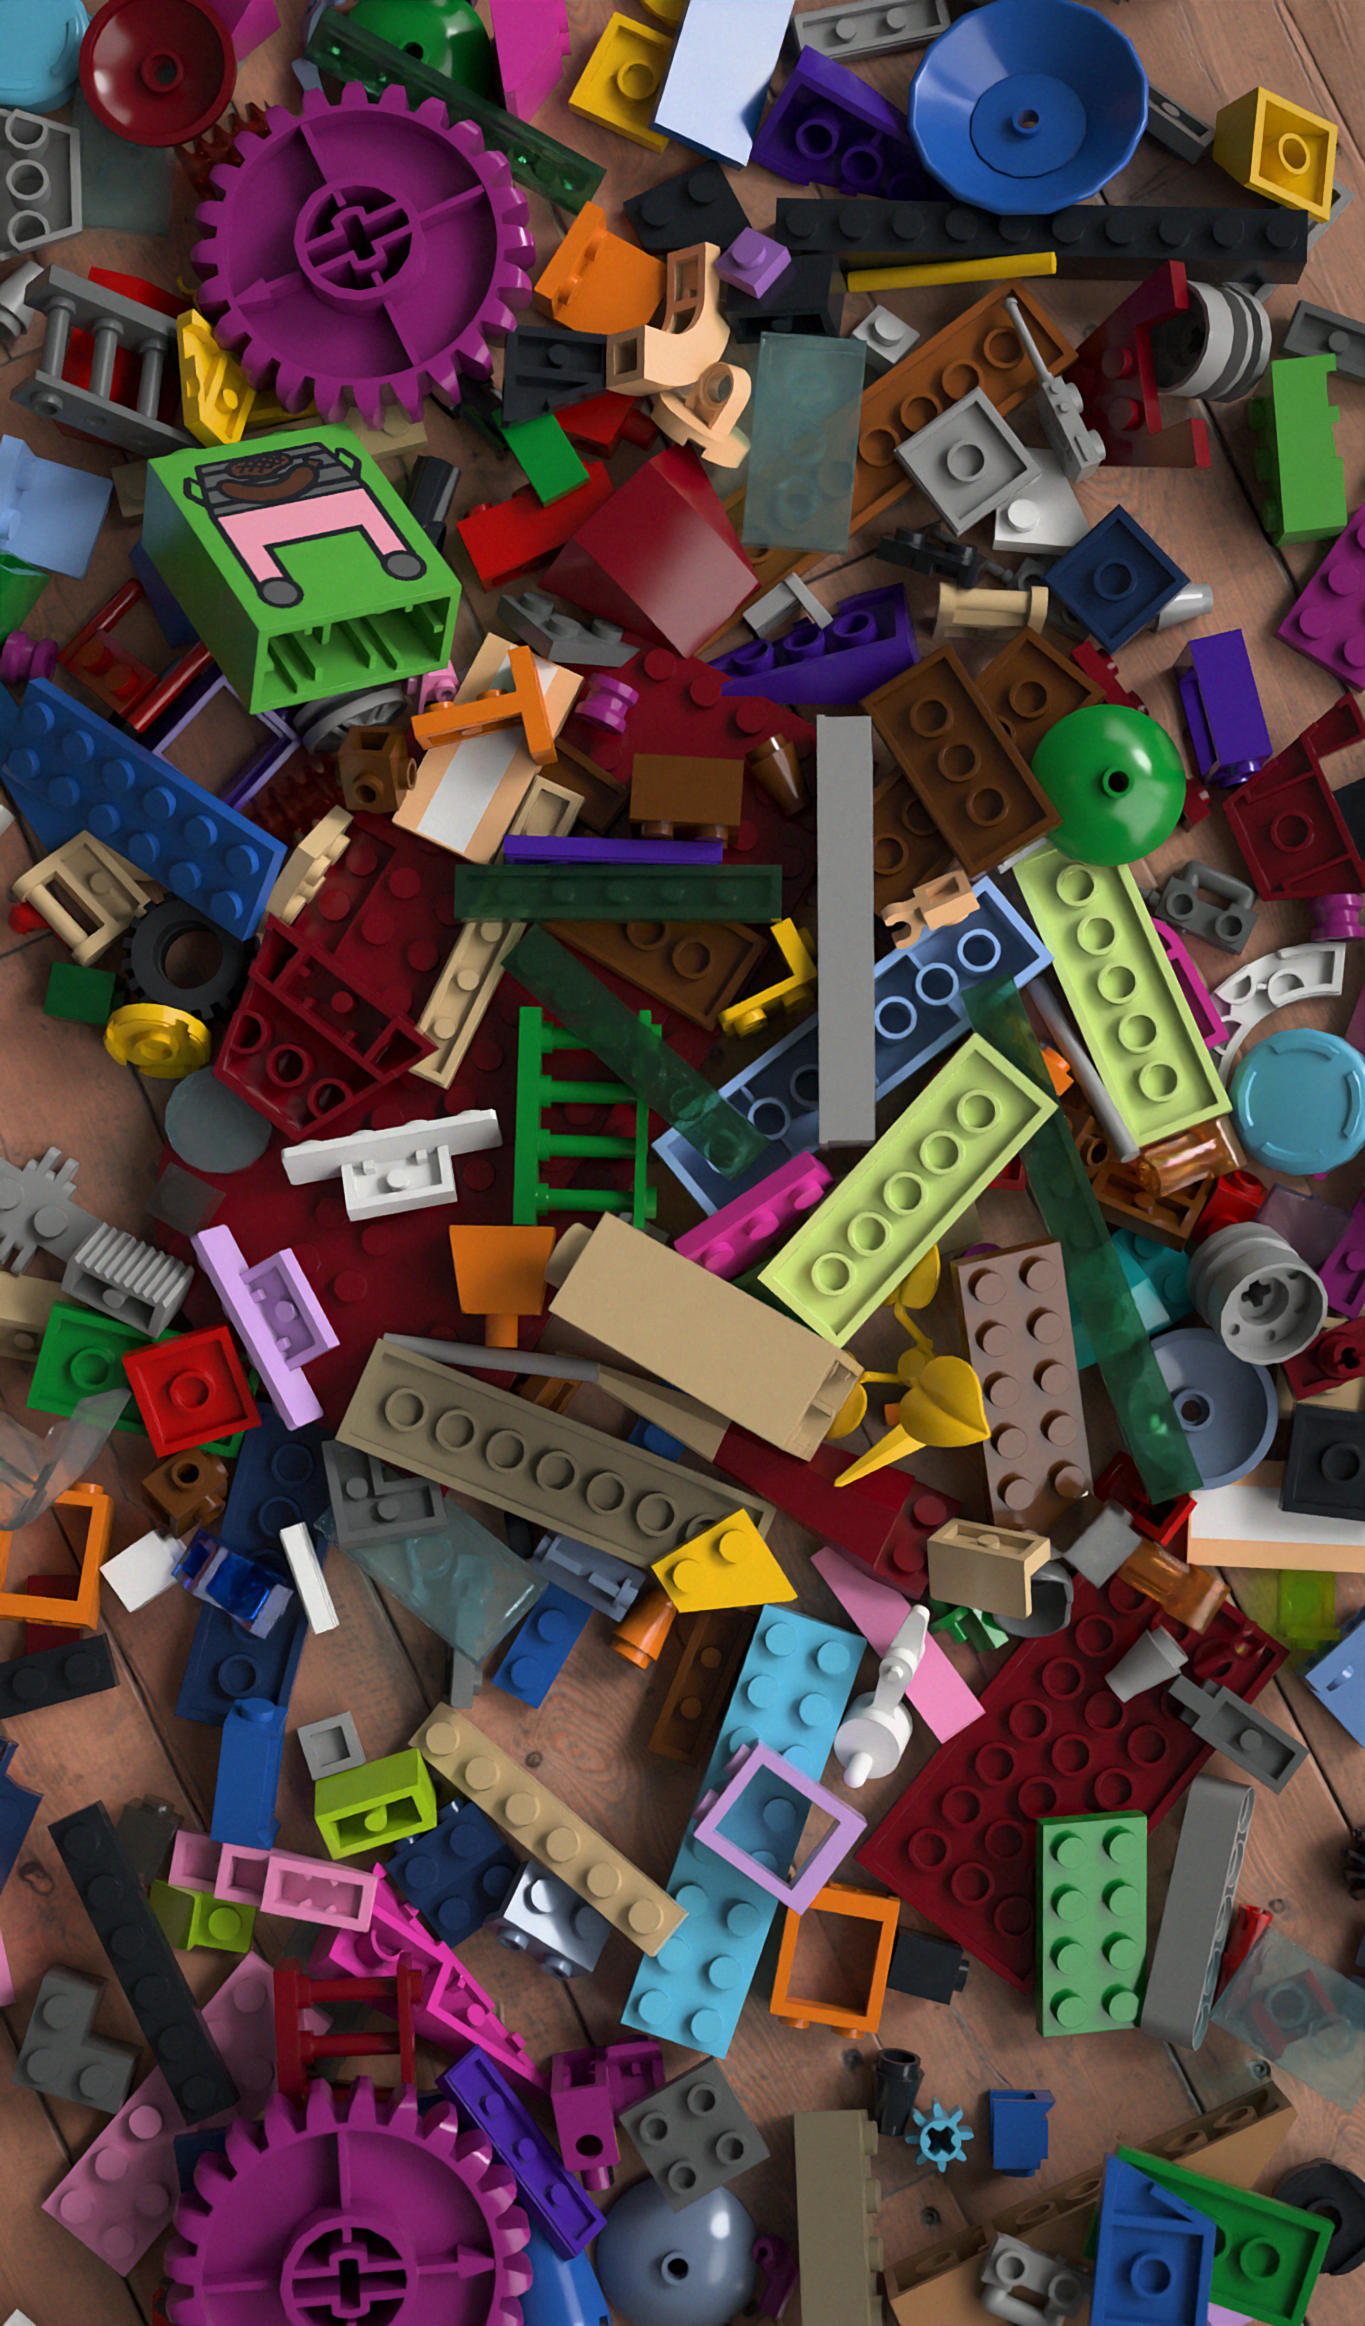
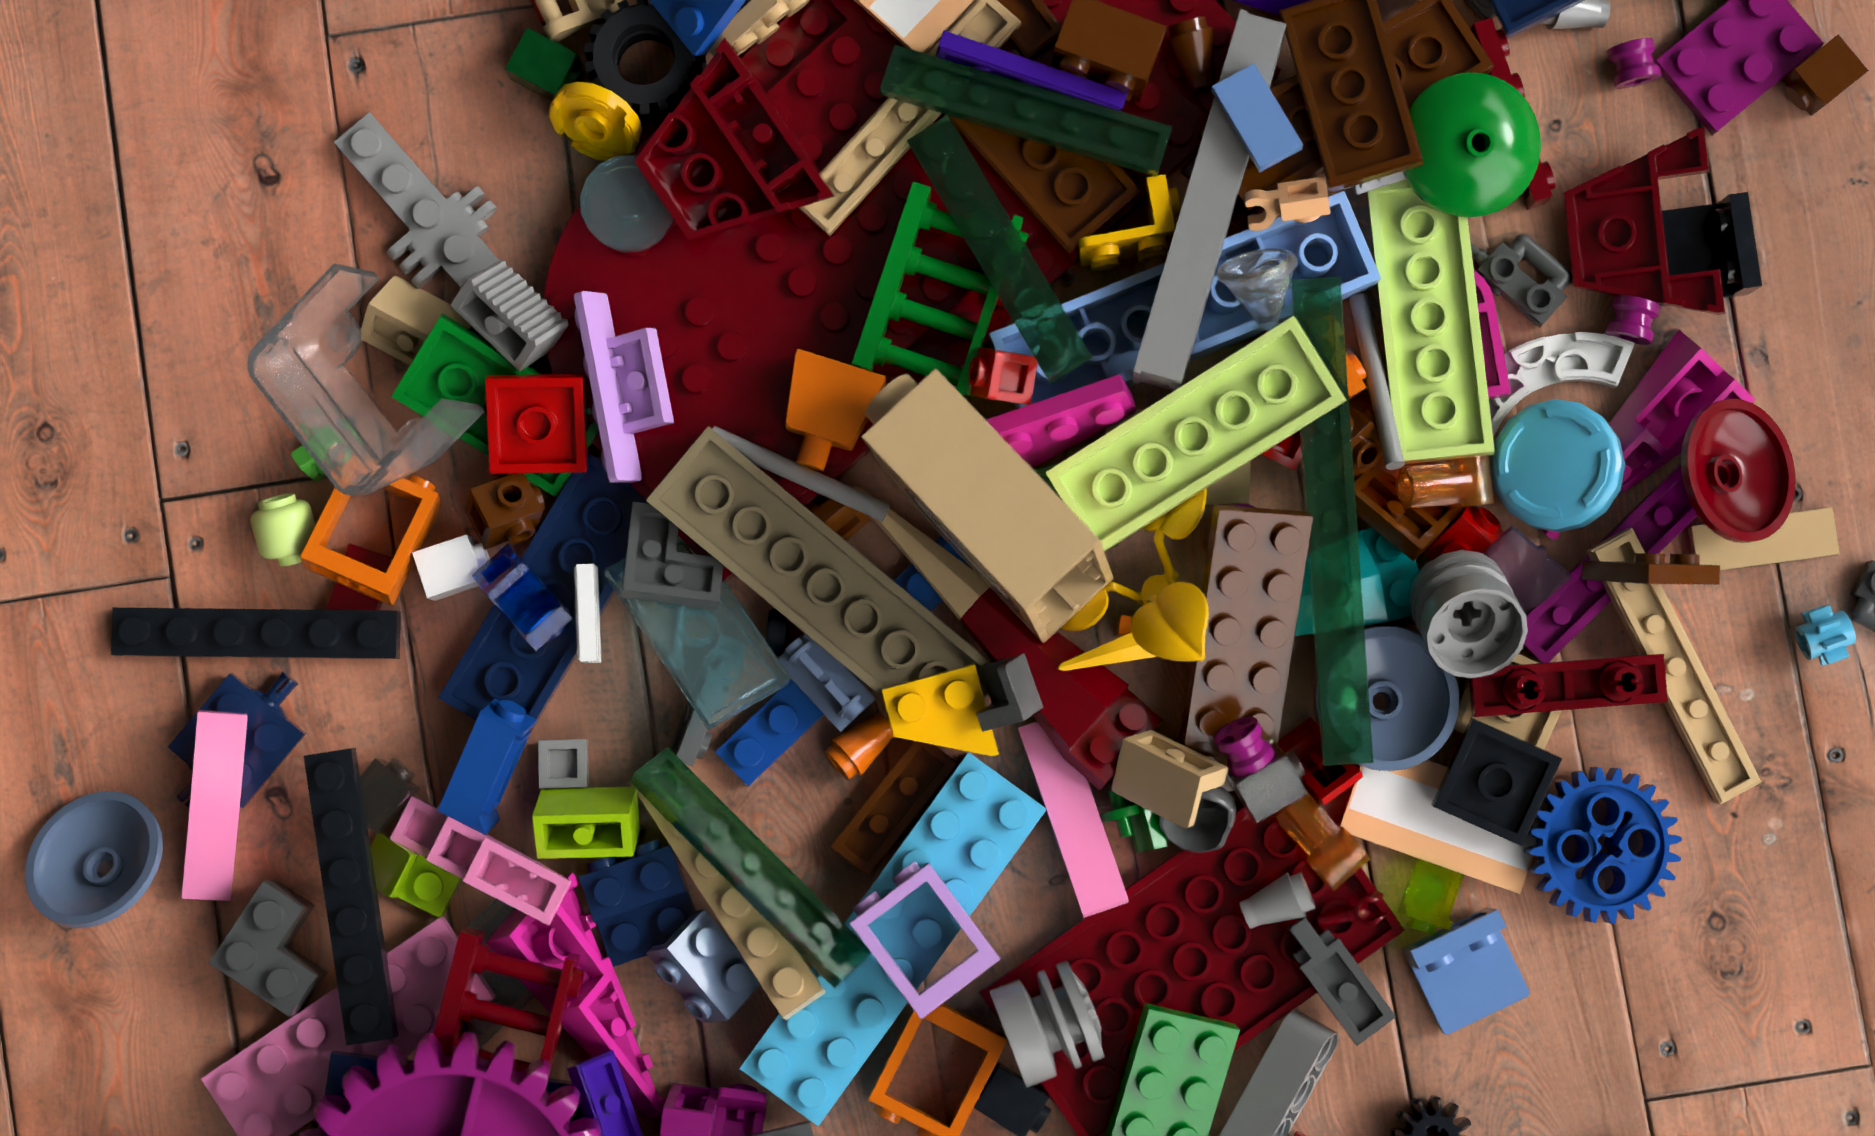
camera: 10 degrees right, 0 degrees up
clear smoke brick [142,1162,226,1238] -> none
white bracket [281,1109,503,1221] -> none
white piece [834,1605,930,1788] -> none
dark purple window [1172,629,1273,790] -> none
none -> clear green plate [630,747,871,989]
none -> red bracket [968,347,1039,405]
none -> dark grey panel [976,653,1043,732]
none -> light grey wheel [989,960,1104,1088]
none -> medium blue tile [1211,63,1303,173]
none -> magenta wheel [1214,716,1274,777]
none -> clear hat [1217,248,1298,331]
none -> magenta wheel [1606,38,1662,89]

